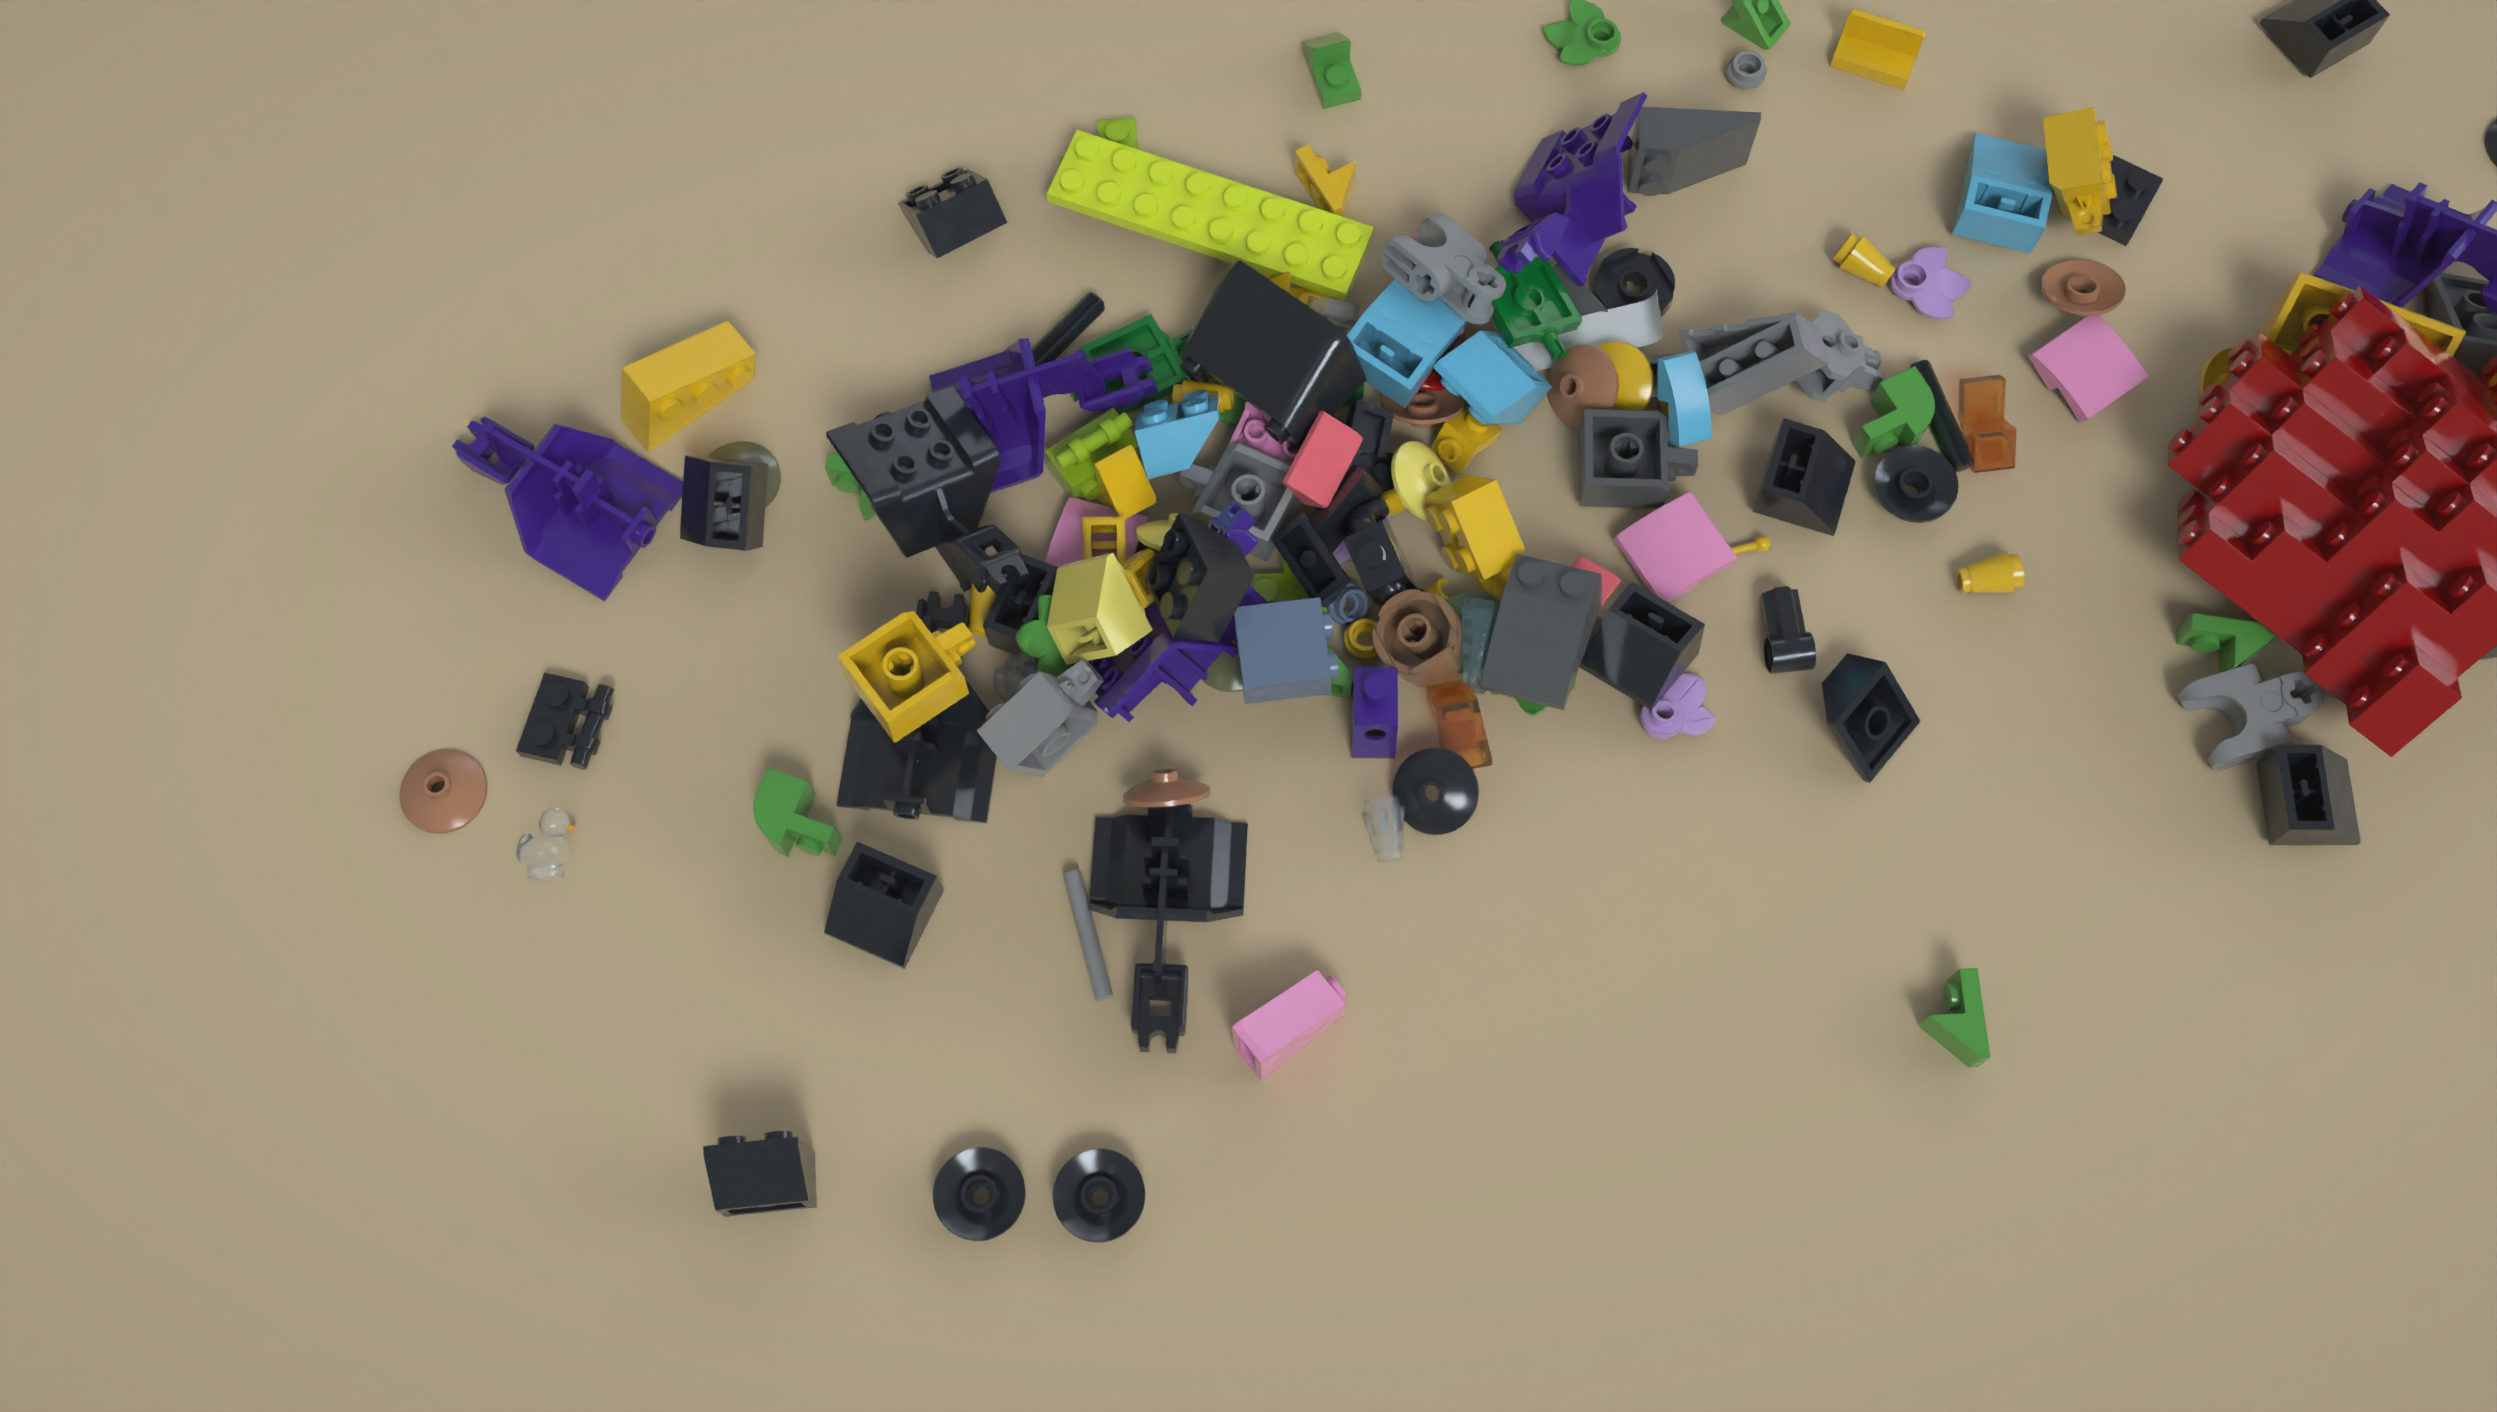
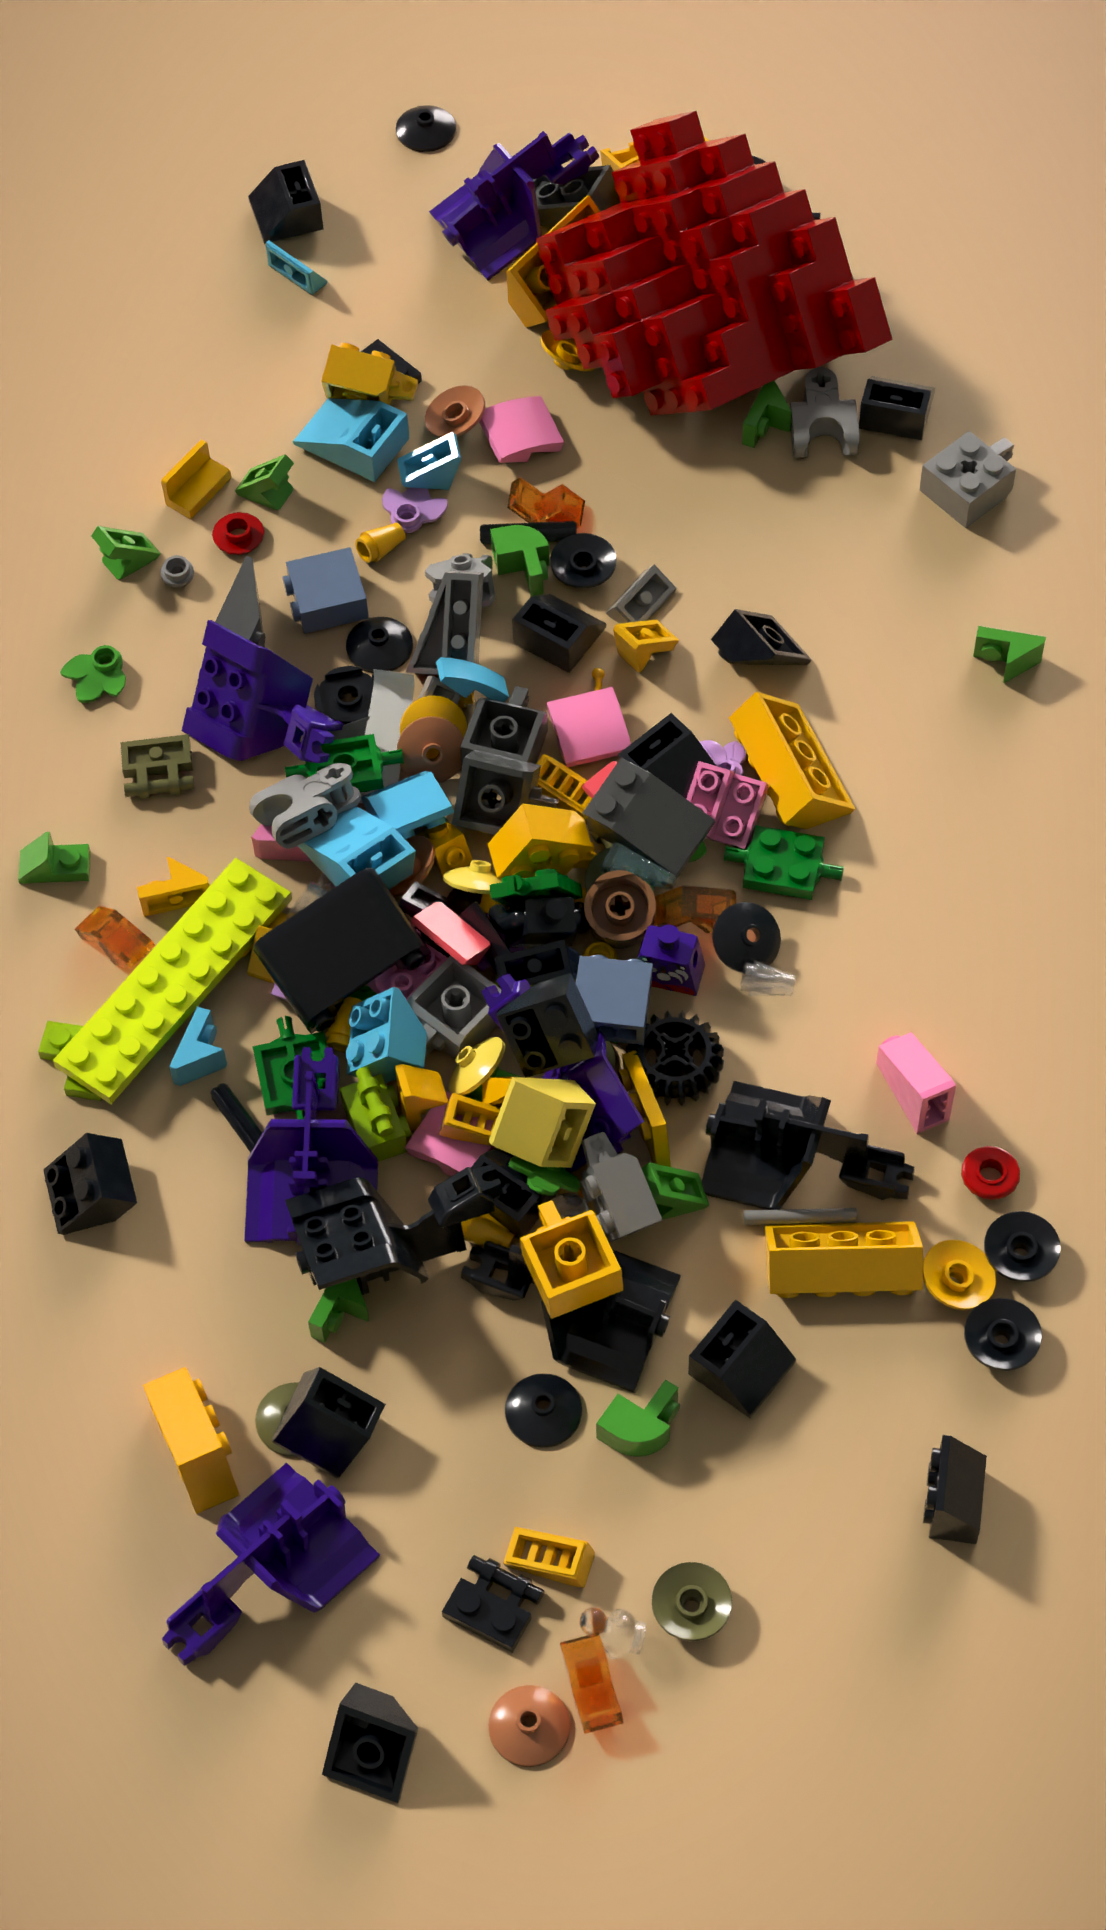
camera: 75 degrees left, 10 degrees down
nougat dish [1123,768,1211,807] -> none
black piece [1759,586,1816,674] -> none
yellow cone [1957,551,2025,593] -> none
none -> clear orange slope [74,906,156,969]
none -> olive plate [120,734,195,799]
none -> medium azure slope [169,1006,227,1086]
none -> red piece [212,512,264,555]
none -> bright green slope [235,454,294,510]
none -> medium azure slope [266,240,327,295]
none -> sand blue brick [282,547,369,634]
none -> black slope [322,1682,418,1803]
none -> black dish [346,617,413,673]
none -> medium azure slope [397,431,461,490]
none -> dark grey hinge [452,749,559,835]
none -> green plate [490,869,583,908]
none -> yellow slope [503,1527,595,1588]
none -> black dish [505,1374,582,1447]
none -> yellow slope [536,754,592,819]
none -> clear orange slope [560,1632,624,1734]
none -> light grey slope [606,564,677,623]
none -> yellow slope [613,619,679,673]
none -> yellow wing [618,1050,671,1167]
none -> black gear [626,1010,724,1106]
none -> bright green slope [641,1162,709,1220]
none -> olive dish [652,1562,732,1641]
none -> bright pink slope [686,761,769,850]
none -> green plate [724,825,844,900]
none -> yellow slope [729,692,856,829]
none -> yellow slope [765,1221,923,1298]
none -> light grey hinge [919,431,1016,528]
none -> yellow dish [923,1239,996,1310]
none -> red piece [961,1146,1020,1200]

